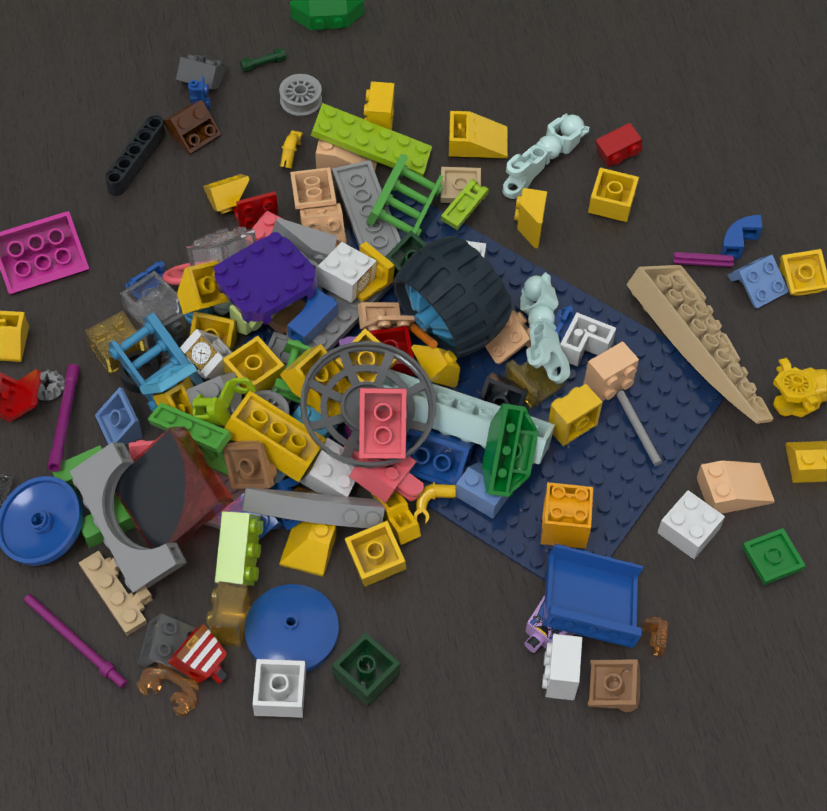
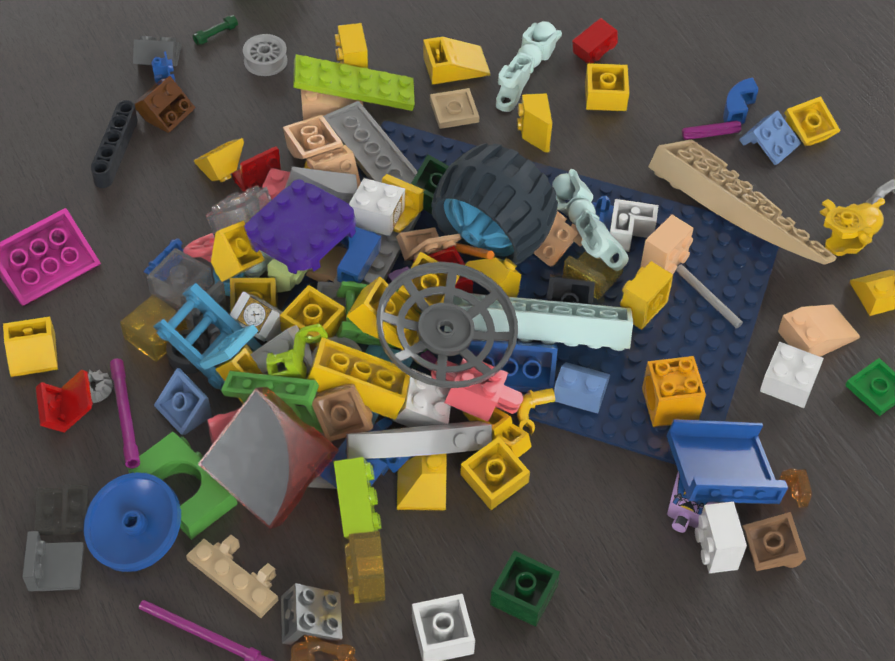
camera: 15 degrees left, 5 degrees down
light grey arch [70,442,187,593] -> none
torso [167,624,228,684] -> none
blue dish [244,584,339,672] -> none
yellow piece [280,130,303,168] -> none
coral slope [359,388,407,459] -> none
bright green fence [366,154,444,237] -> none
lime plate [441,179,490,230] -> none
green wedge [482,403,538,497] -> none

